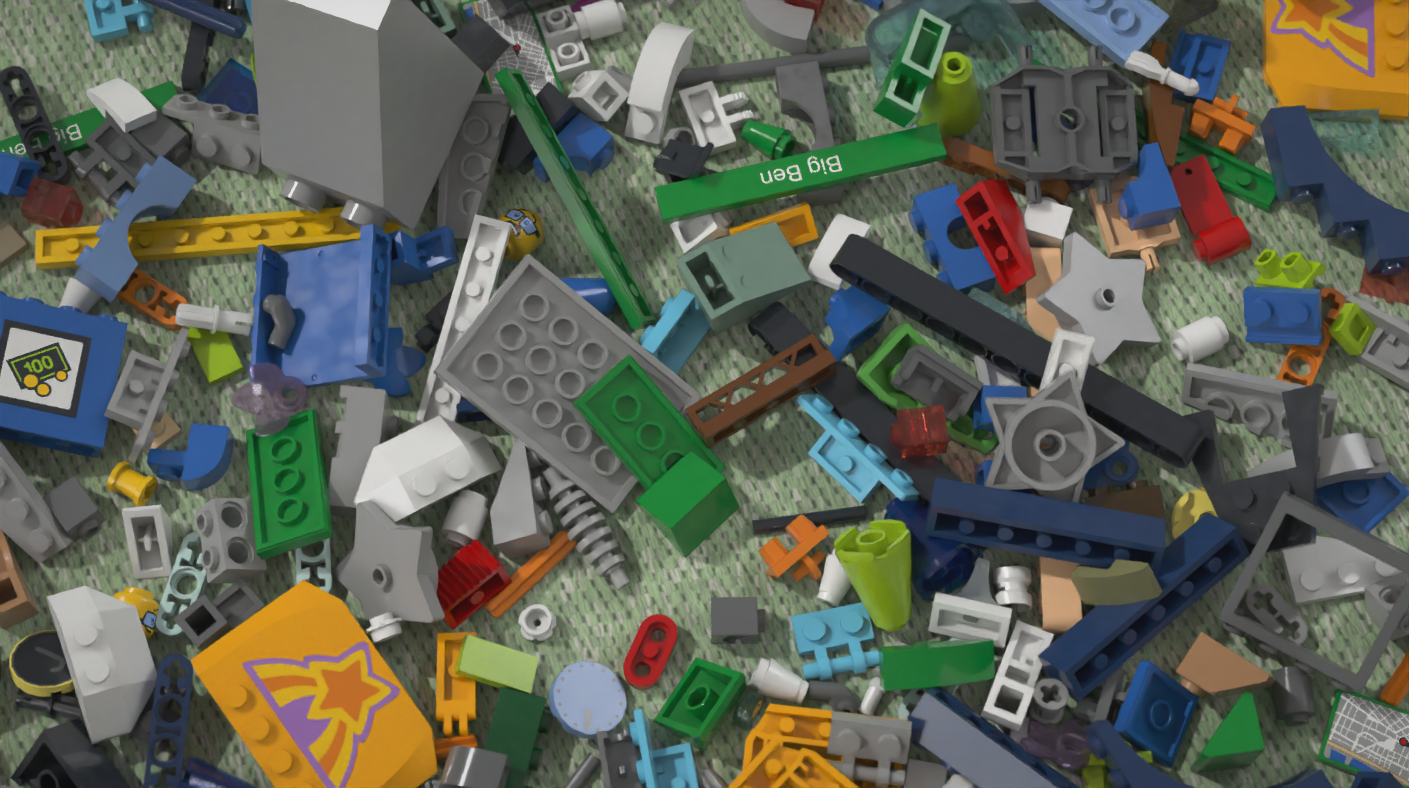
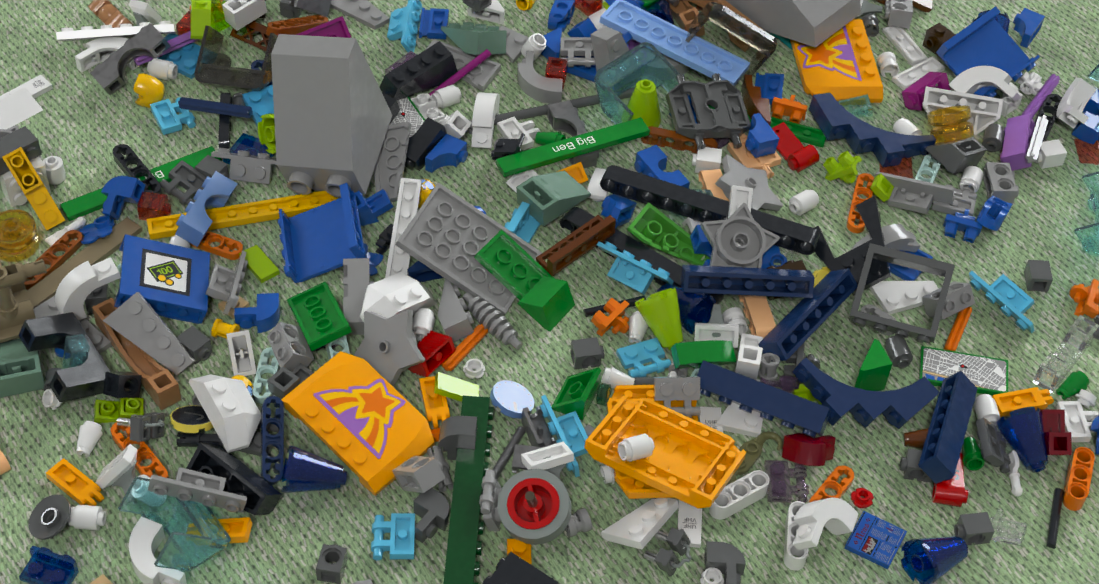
camera: 15 degrees left, 20 degrees down
white slope [86,78,157,133] -> none
white axle [175,303,252,336] -> none
clear purple plate [231,363,308,436] -> none
dark grey arm [263,294,296,351] -> none
white plate [365,612,403,644] -> none
green tile [494,68,657,330] -> none
red plate [623,614,678,690] -> none
green slope [873,8,952,128] -> none
dark grey hinge [889,344,984,423] -> none
clear red brick [890,405,949,459] -> none
red slope [955,180,1036,295] -> none
olive slope [1070,559,1162,605] -> none
blue tile [1114,661,1199,768] -> none
white piece [1124,51,1200,96] -> none
medium nougat slope [1175,632,1275,699] -> none
light grey wing [1181,362,1339,449] -> none
blue plate [1243,286,1323,345] -> none

